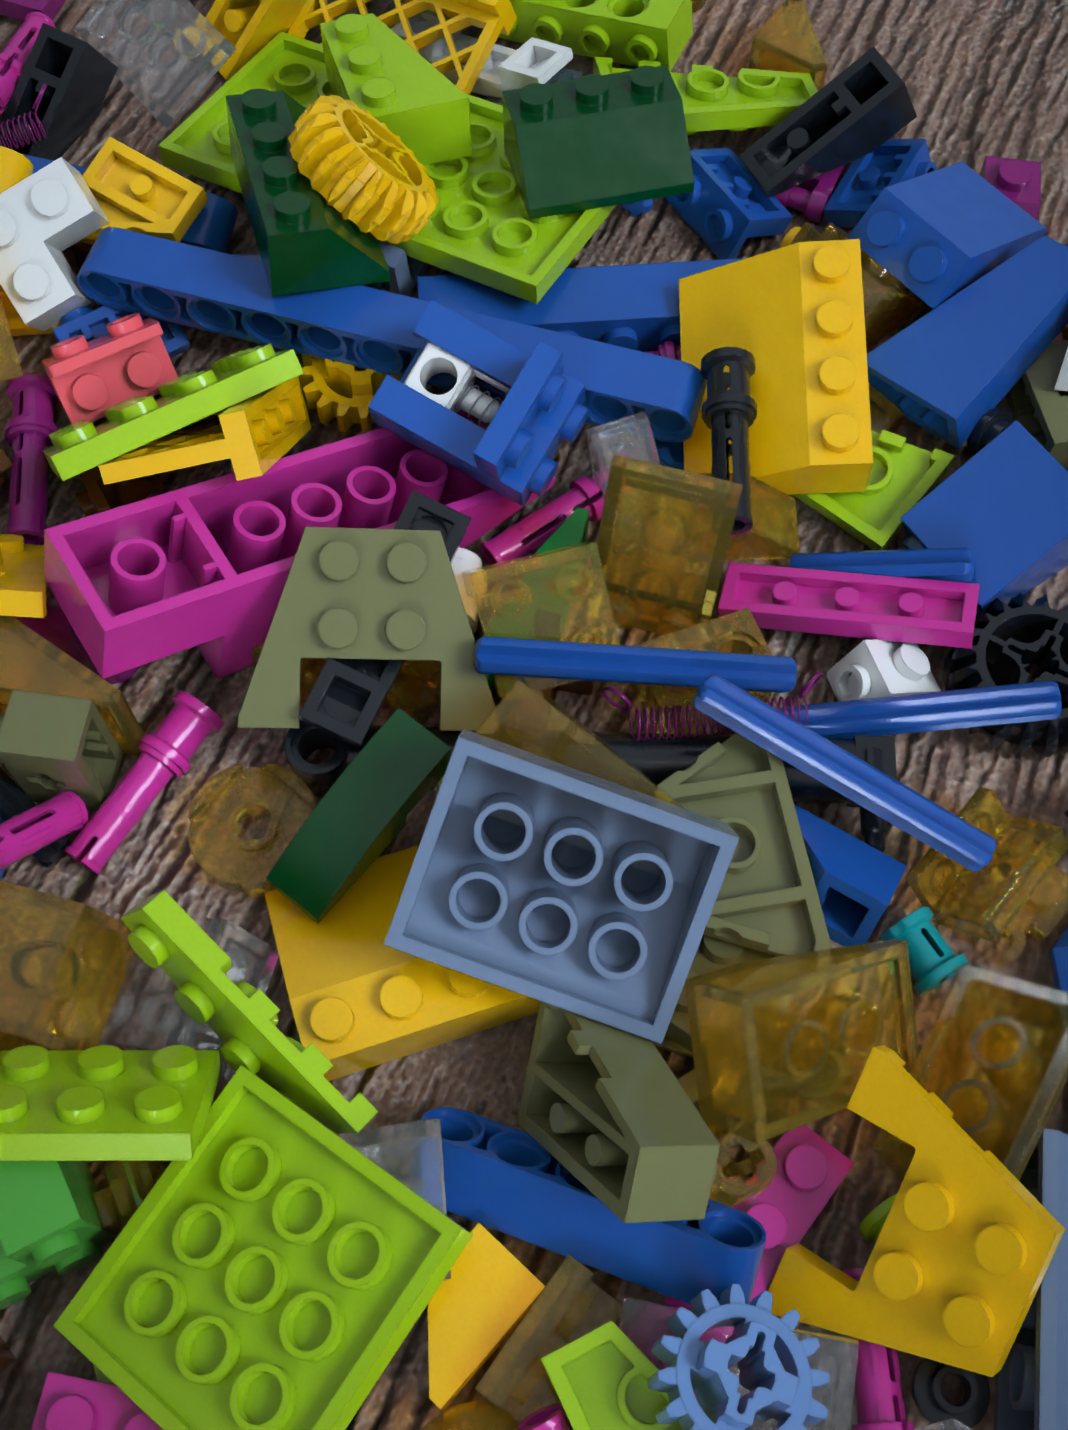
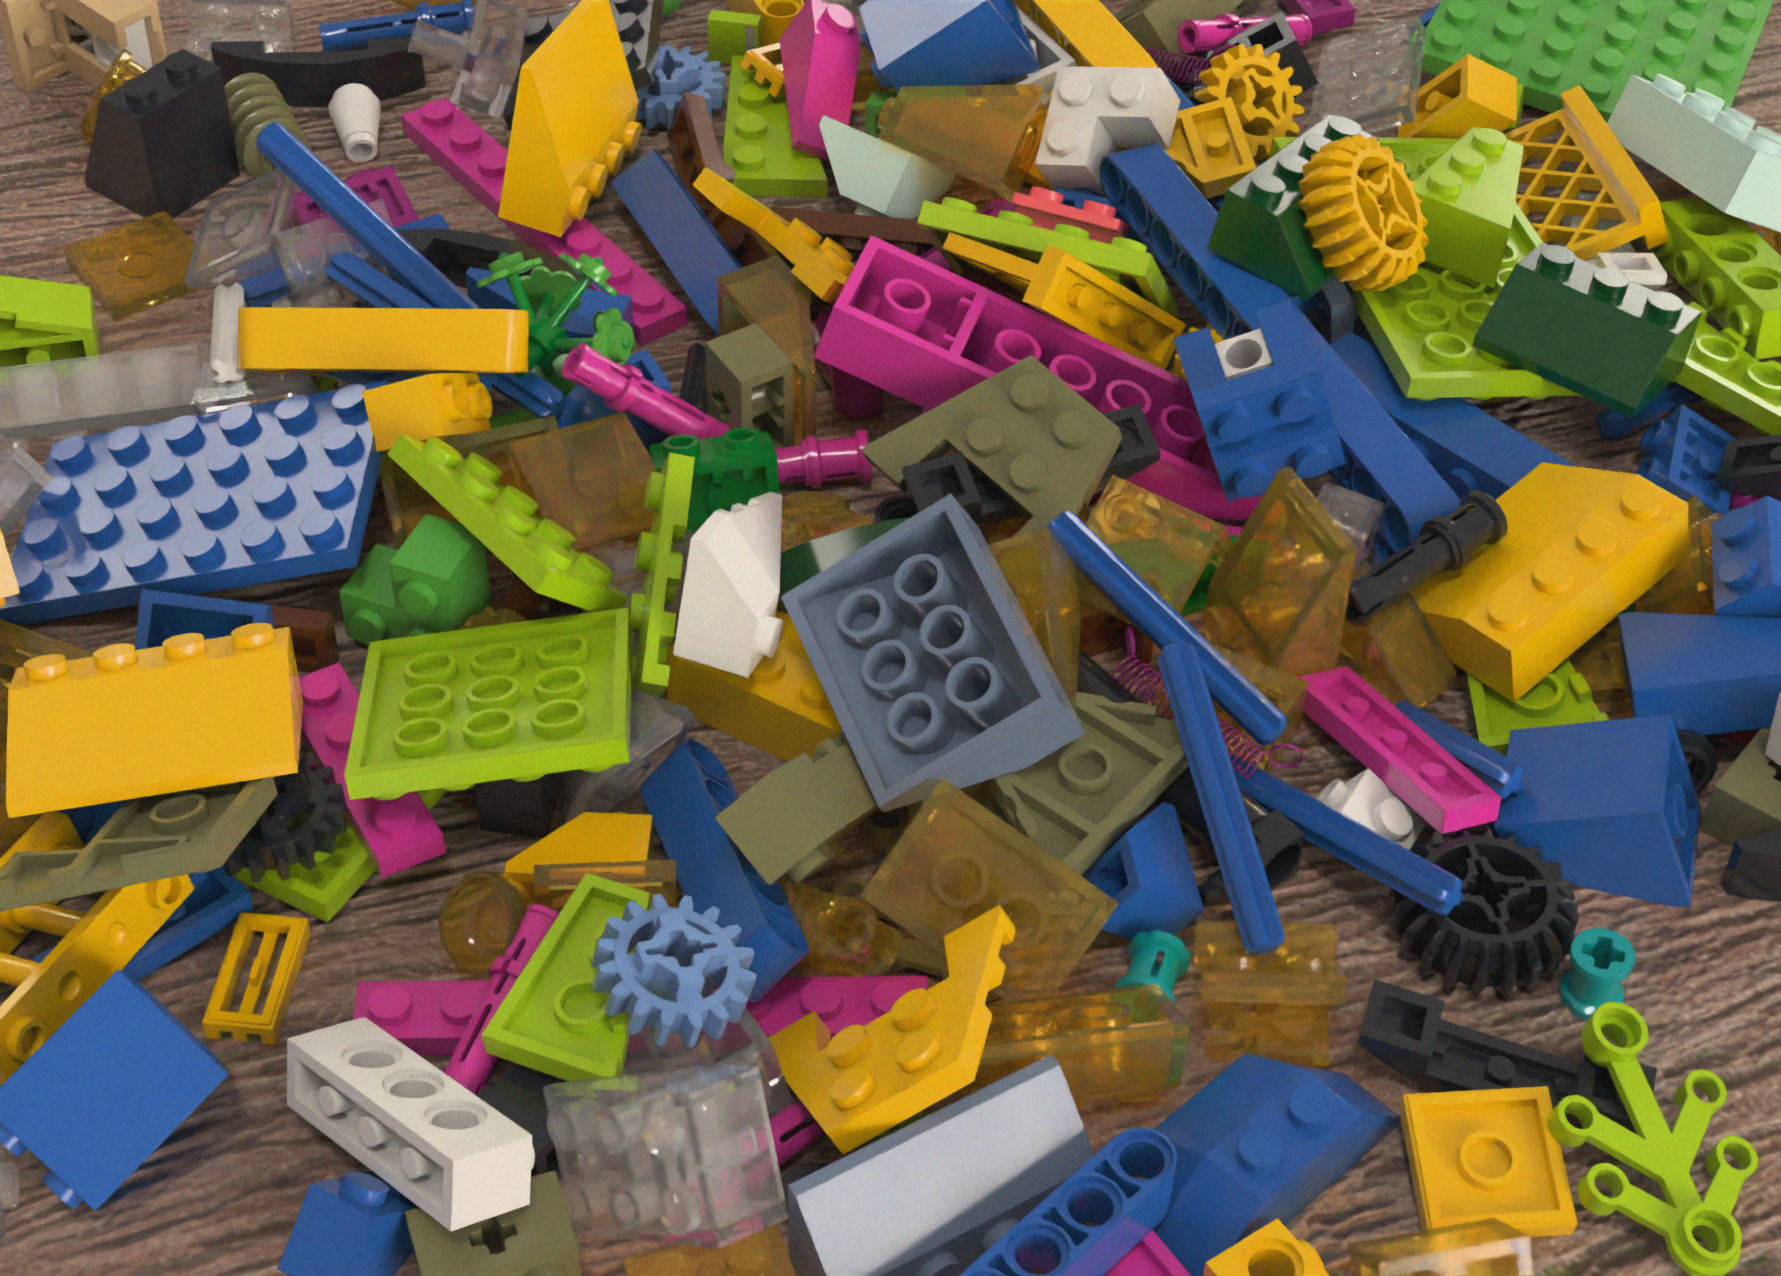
camera: 50 degrees right, 20 degrees down
none -> green bracket [649,428,779,532]
none -> white wedge [673,492,783,678]
none -> yellow gear [1194,44,1304,161]

